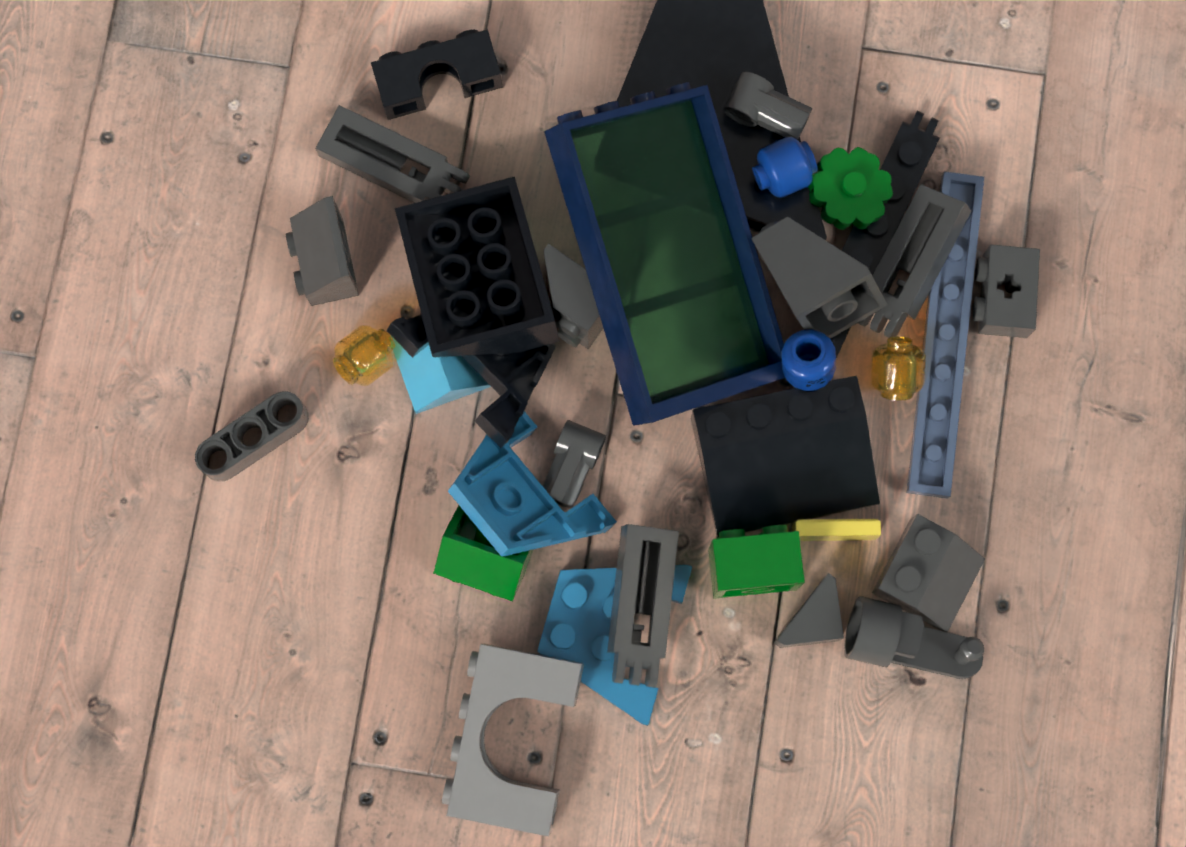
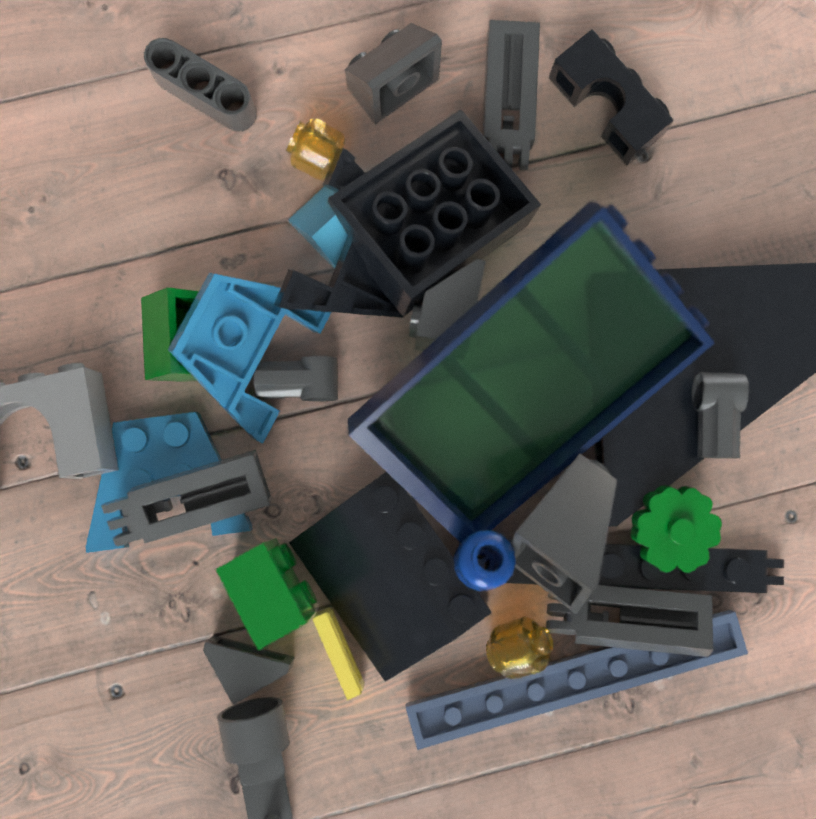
camera: 65 degrees right, 5 degrees up
blue head [752,137,818,198] -> none
dark grey slope [872,514,985,632] -> none
dark grey brick [973,245,1040,338] -> none

